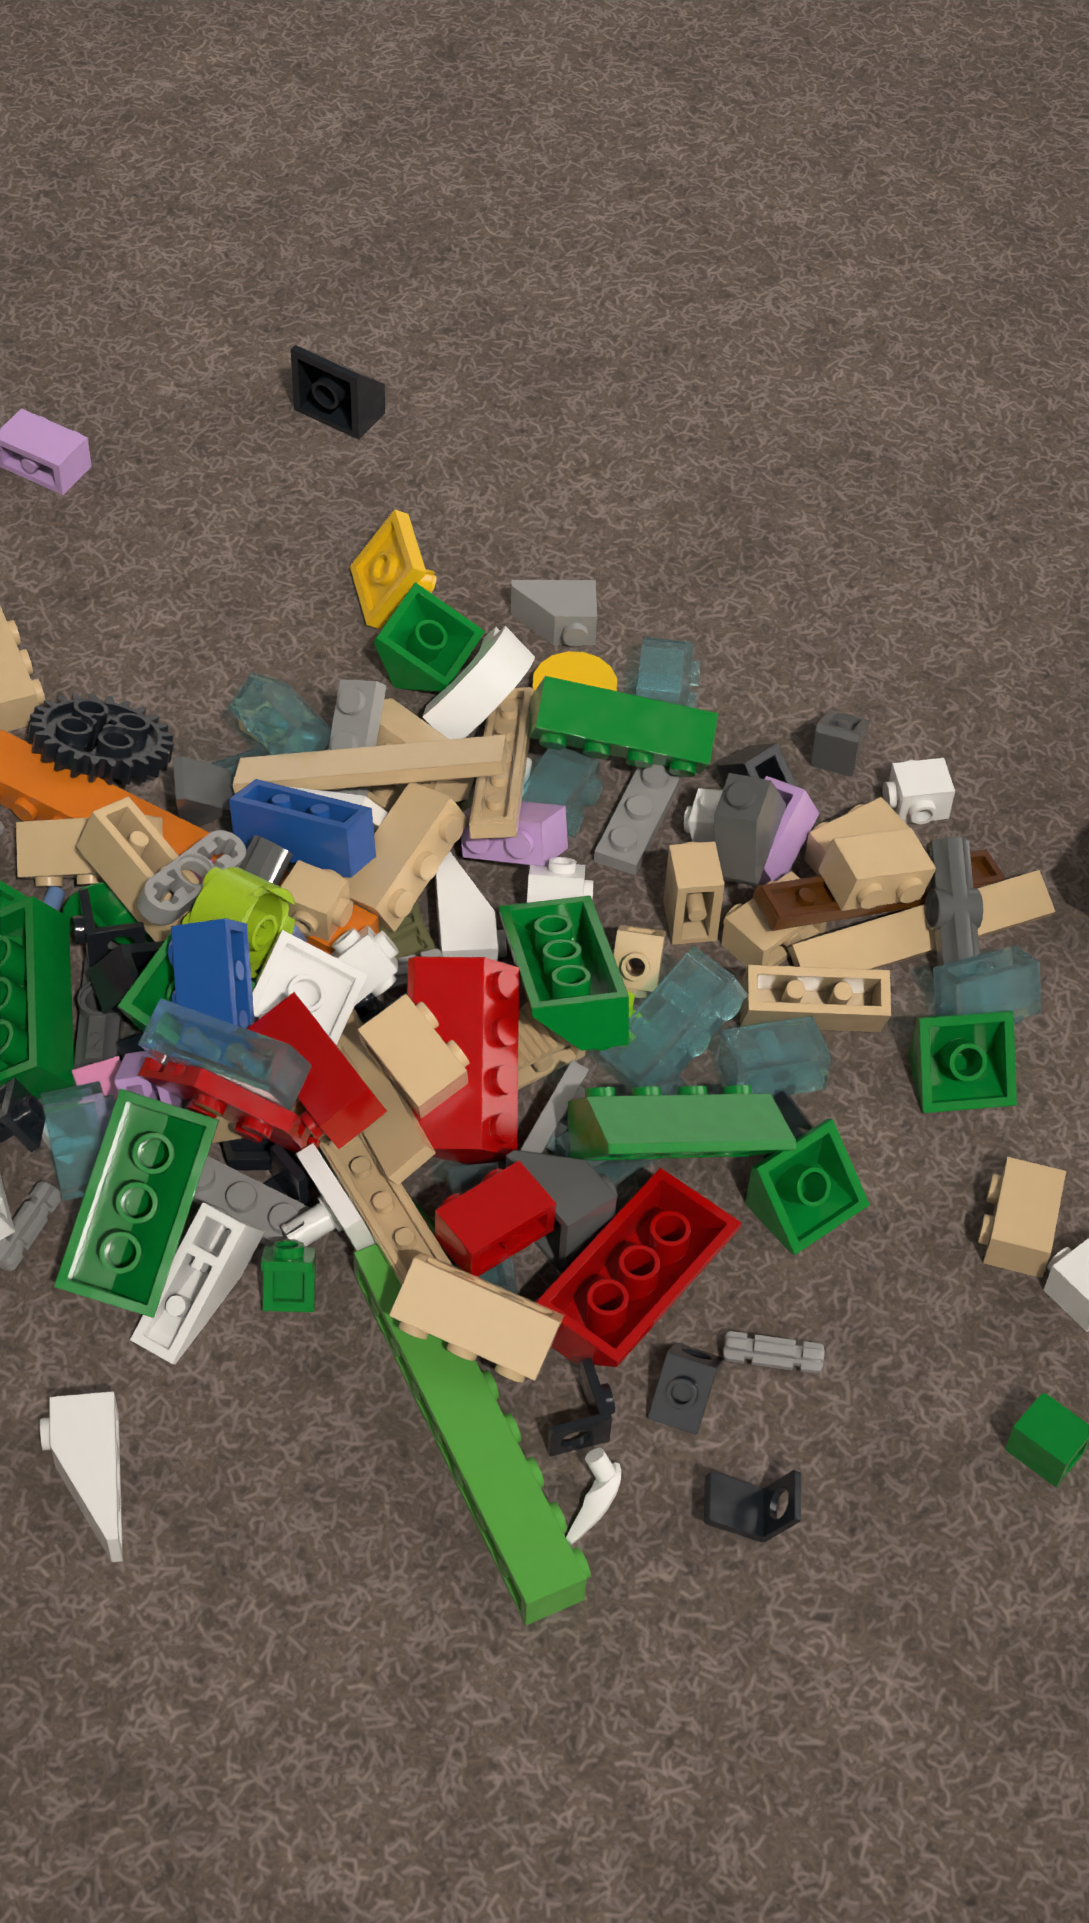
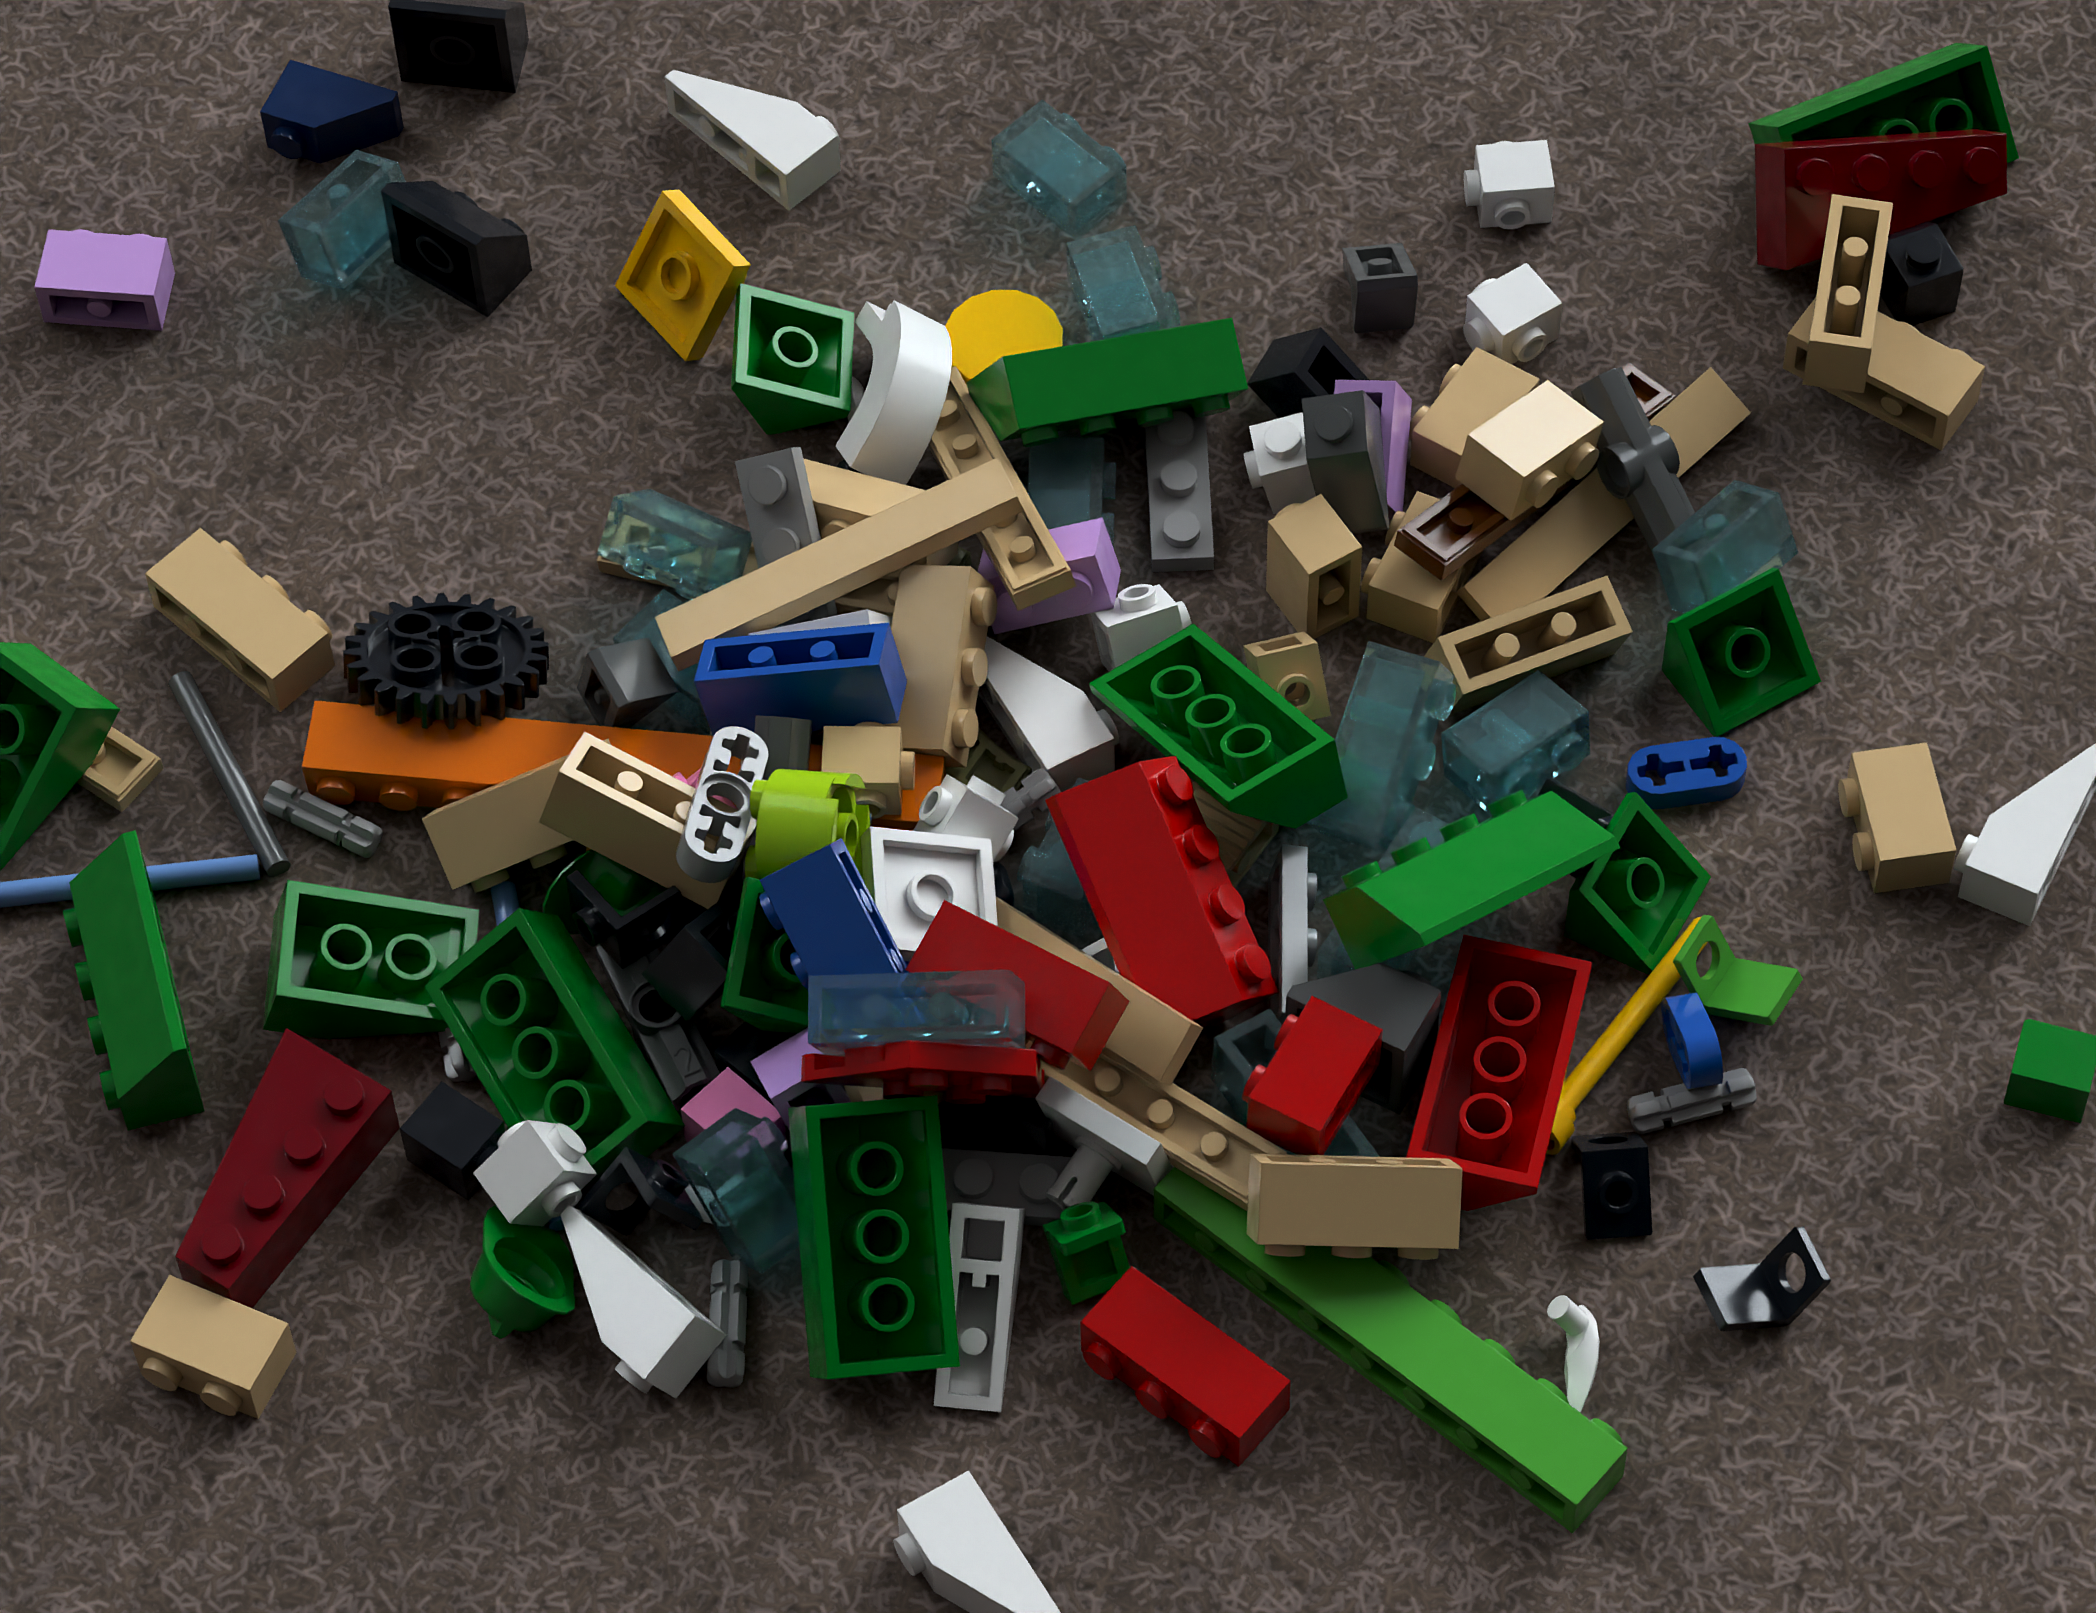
camera: 20 degrees left, 5 degrees up
tan brick [357,994,470,1119] -> none
light grey slope [510,580,597,647] -> none
black bracket [547,1358,615,1457] -> none
none -> dark blue slope [260,60,404,163]
none -> clear light blue brick [278,150,406,290]
none -> black slope [381,181,532,317]
none -> white slope [665,70,841,210]
none -> clear light blue brick [991,100,1127,241]
none -> red brick [1080,1266,1291,1467]
none -> white brick [1464,140,1555,229]
none -> yellow piece [1547,917,1708,1155]
none -> blue beam [1626,737,1747,809]
none -> blue beam [1661,992,1723,1089]
none -> bright green bracket [1673,915,1803,1026]

